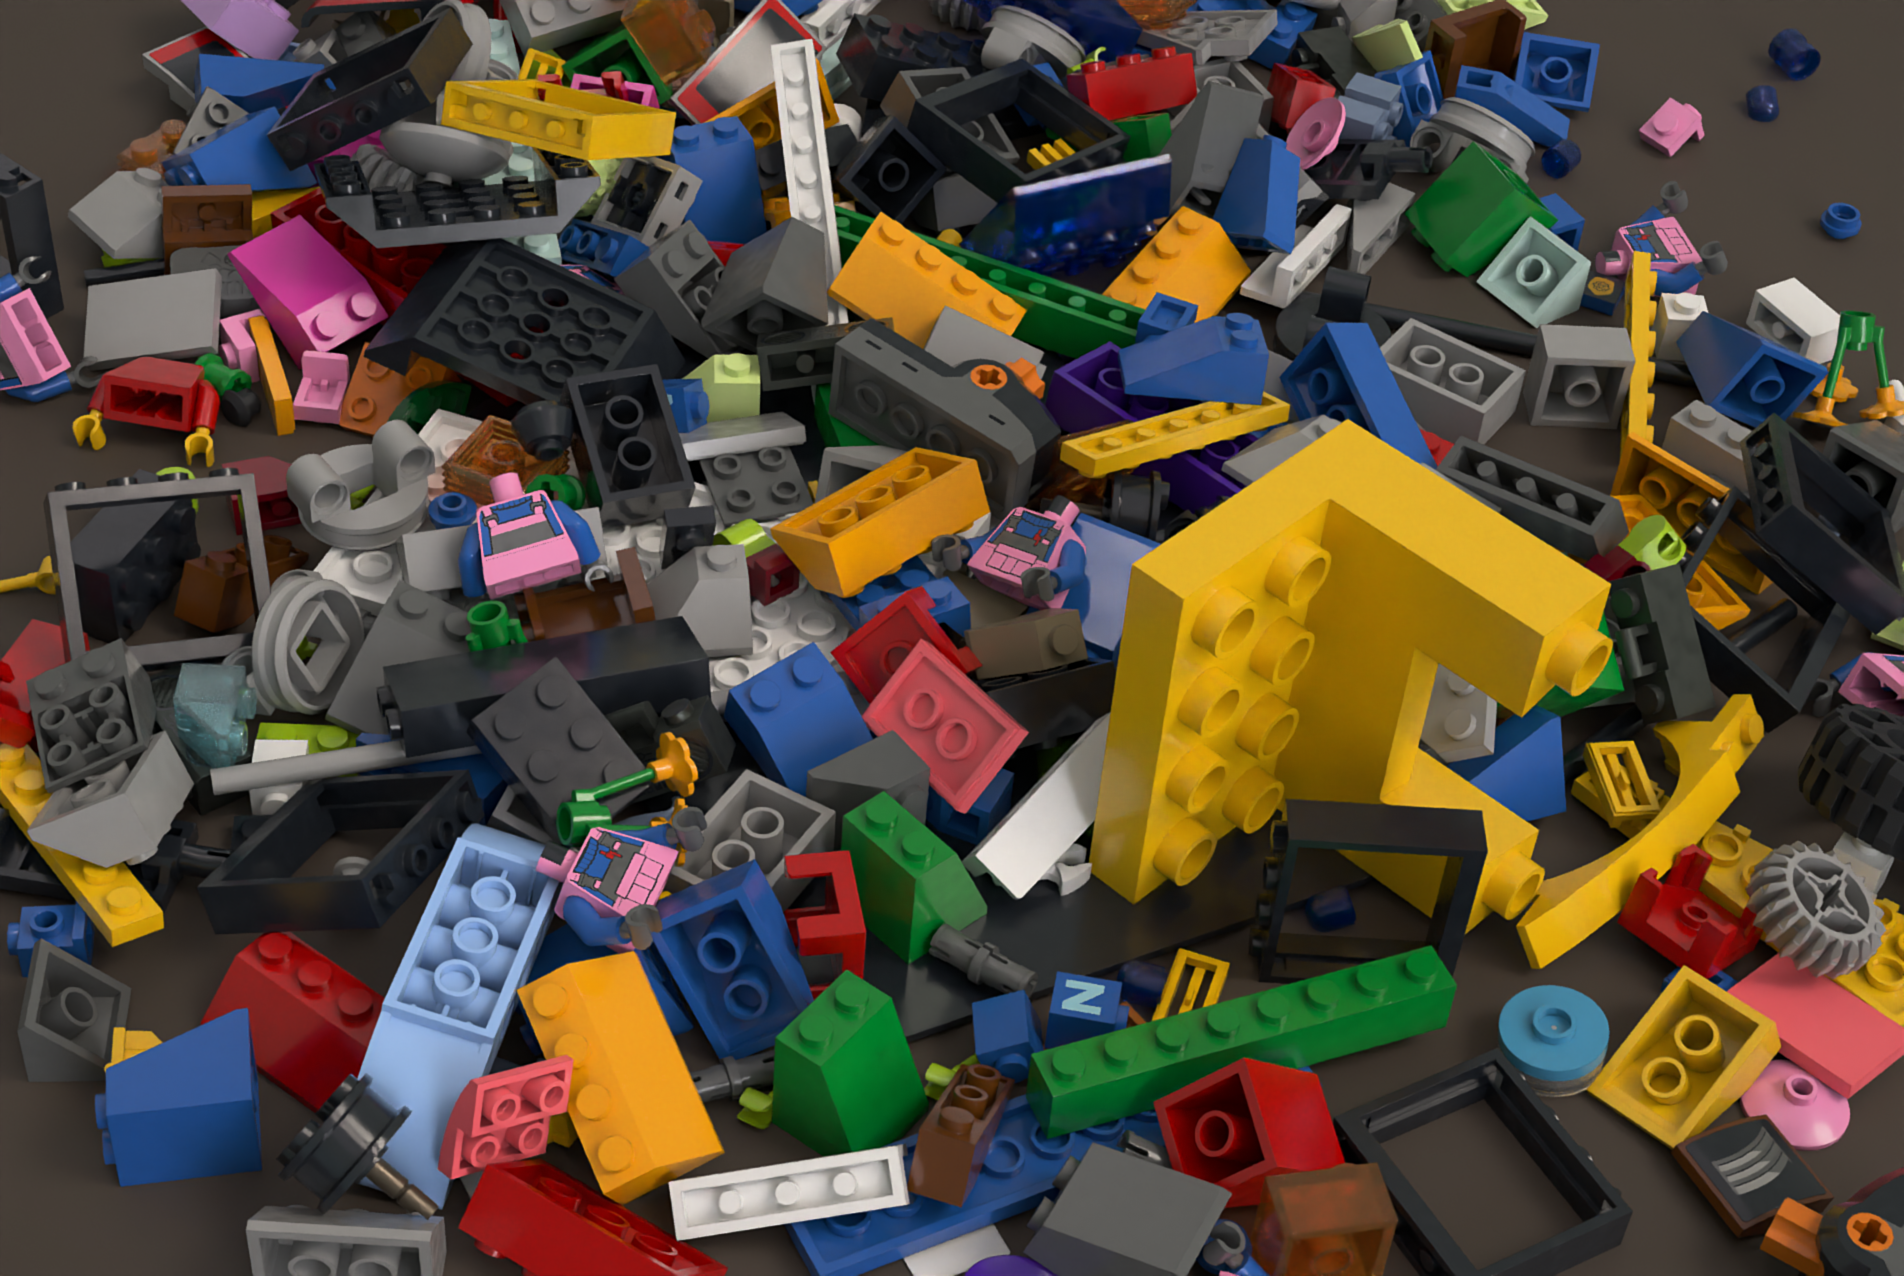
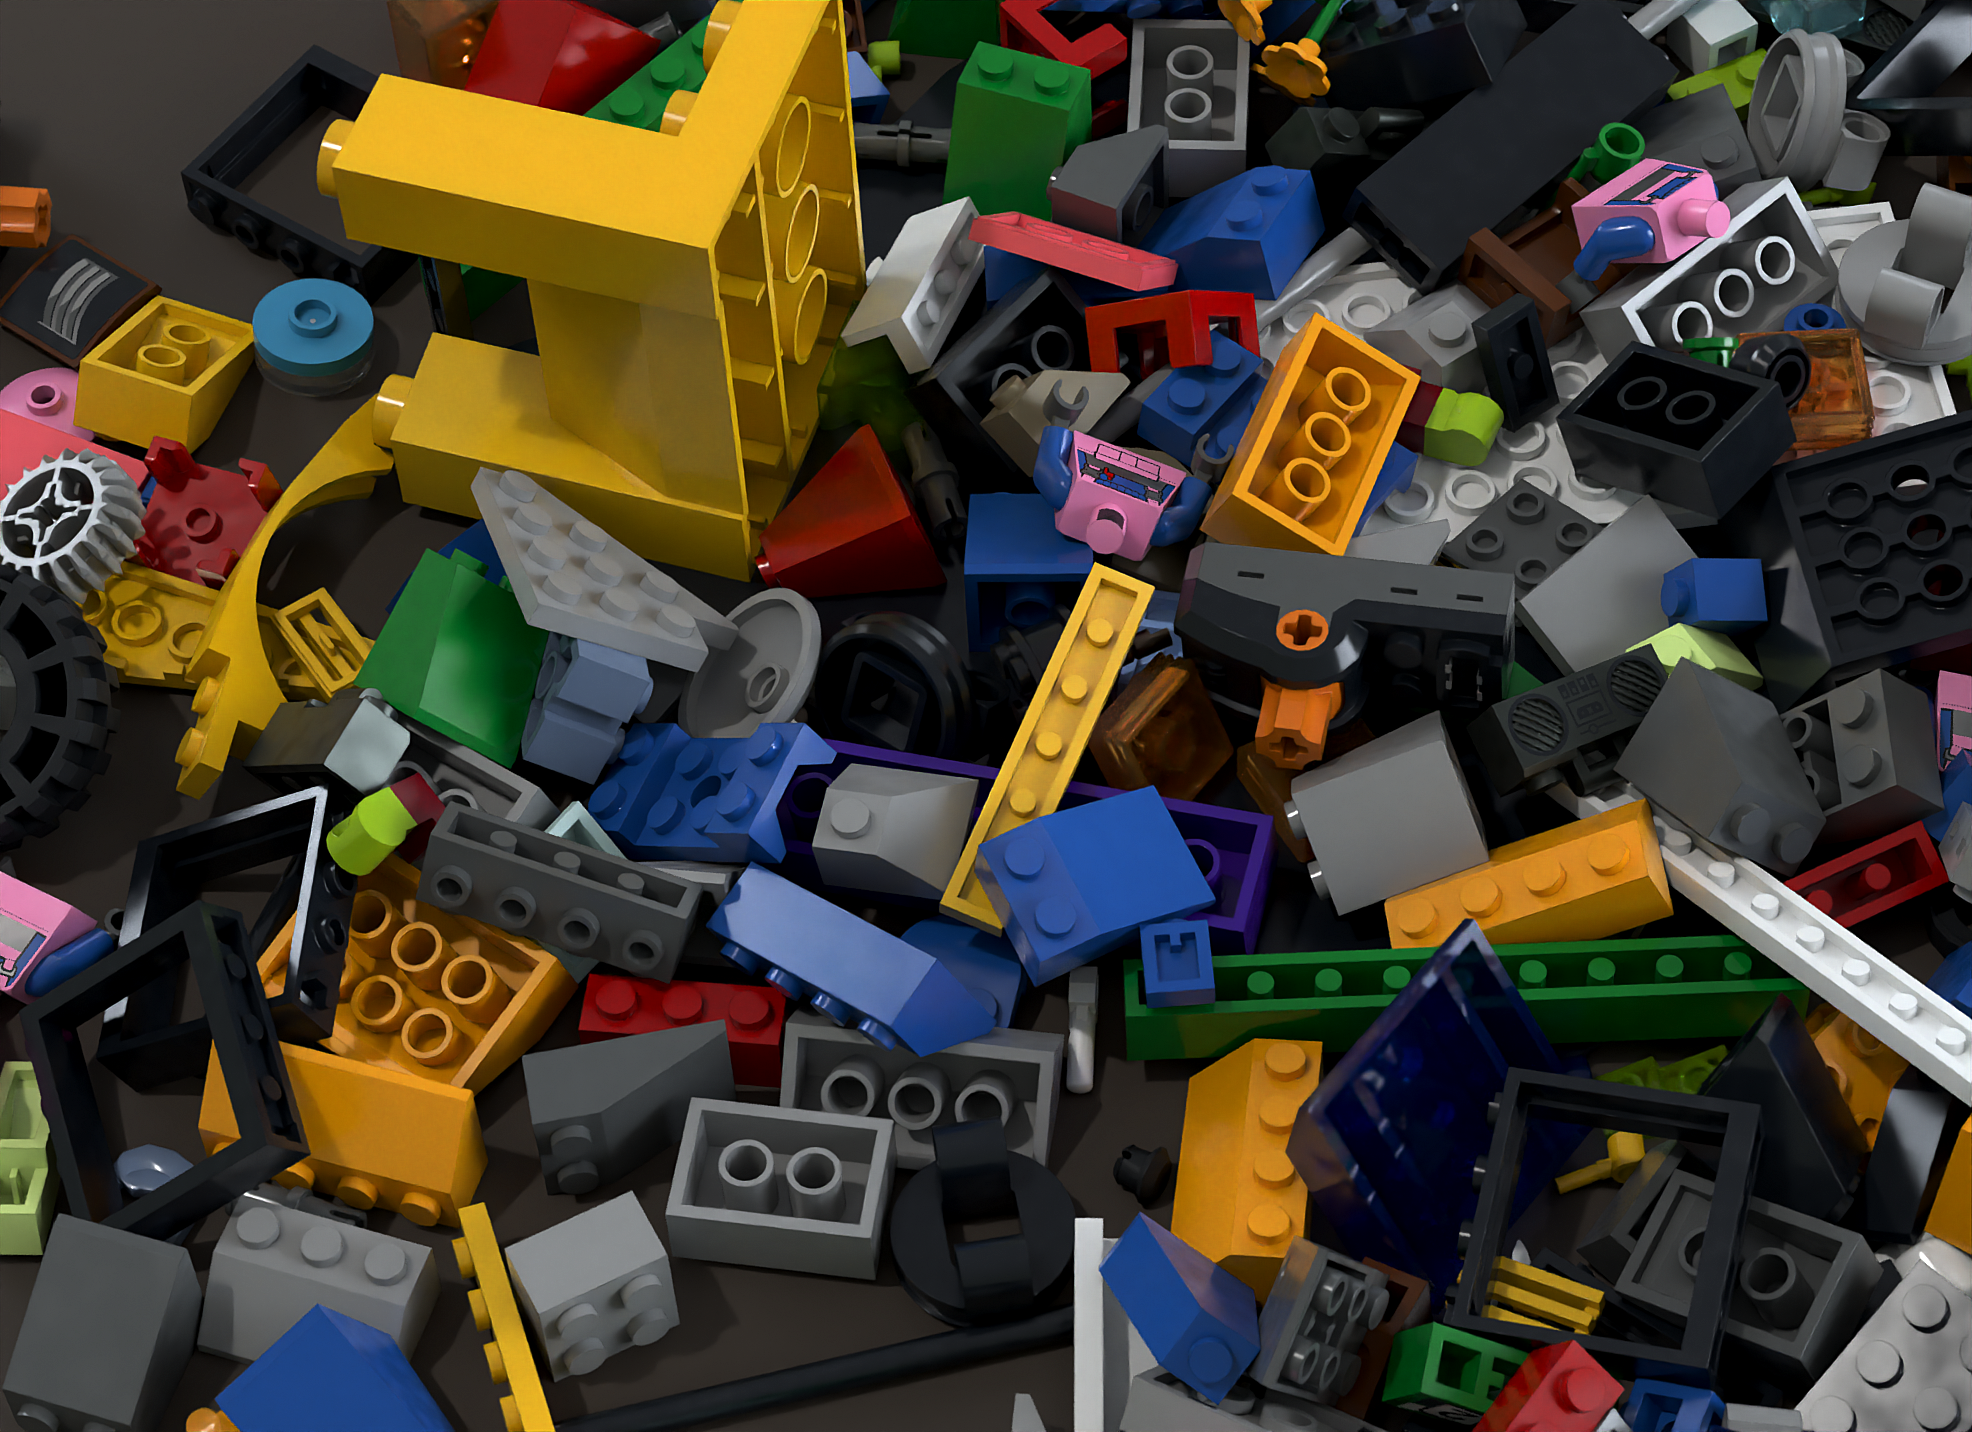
camera: 160 degrees right, 10 degrees up
none -> dark grey slope [522,1019,737,1195]

